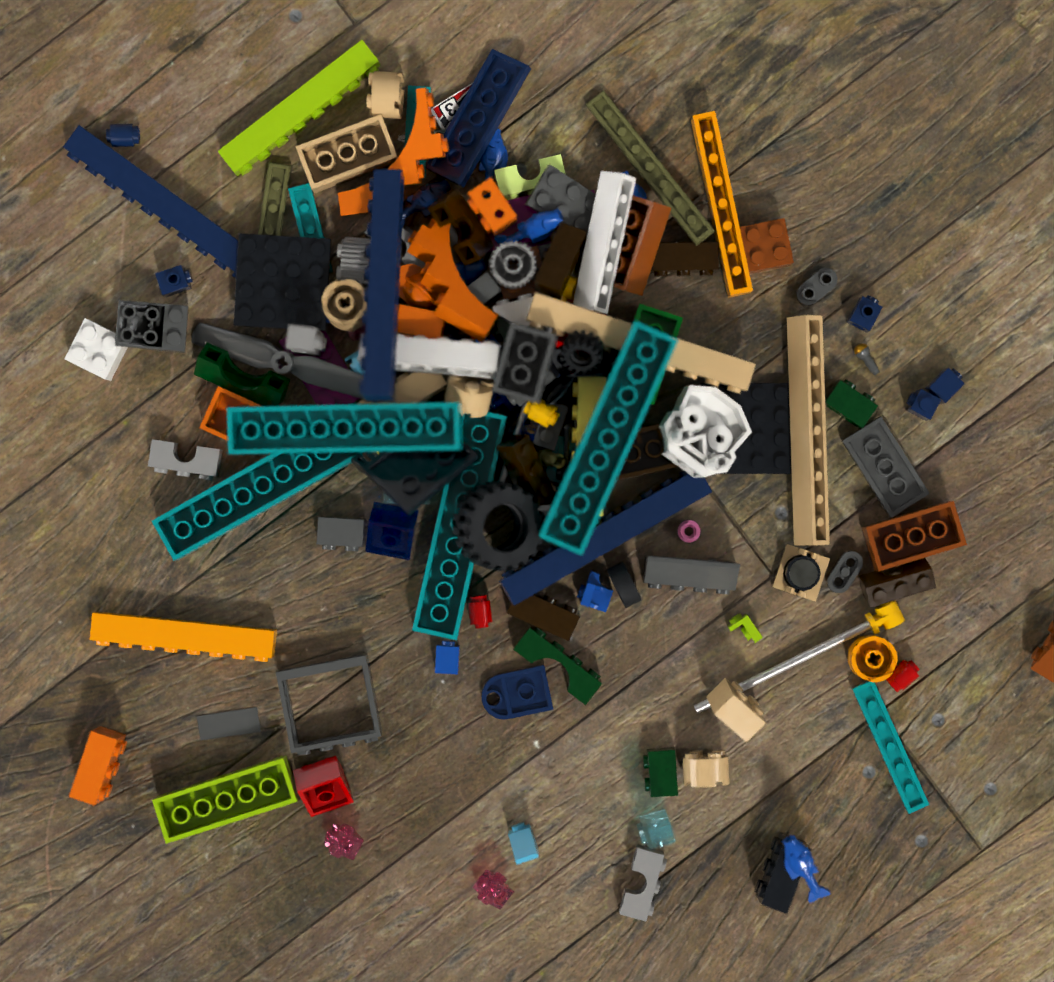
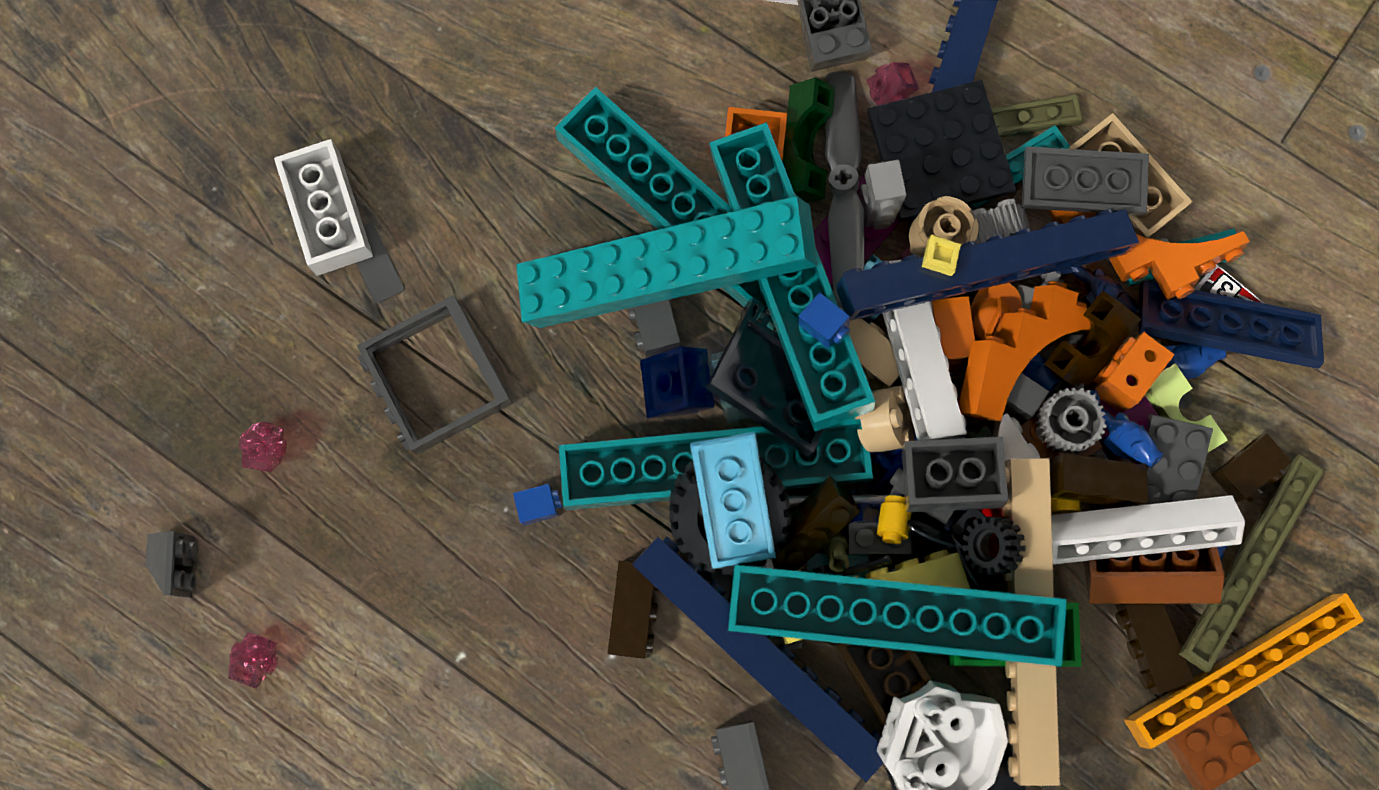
camera: 75 degrees right, 10 degrees down
orange brick [69,726,127,806] -> none
light orange brick [89,612,277,662] -> none
light grey arch [148,439,223,480] -> none
lime brick [152,755,300,844] -> none
dark blue brick [155,265,193,297] -> none
lime brick [218,40,380,176] -> none
red slope [293,756,354,817] -> none
tan brick [367,71,405,119] -> none
red brick [467,595,493,629] -> none
dark blue tile [482,665,554,719] -> none
medium azure slope [508,822,539,864] -> none
dark green arch [513,627,602,705] -> none
blue brick [577,570,613,612] -> none
black tyre [607,562,642,608] -> none
bright pink plate [677,520,700,543] -> none
none -> dark grey slope [146,531,198,598]
none -> white brick [274,139,373,276]
none -> teal brick [516,196,818,328]
none -> medium azure tile [690,432,776,569]
none -> blue brick [799,292,850,349]
none -> clear pink brick [867,62,920,106]
none -> light yellow tile [922,235,961,276]
none -> dark grey plate [1022,147,1149,216]
none -> dark brown brick [1211,433,1292,502]

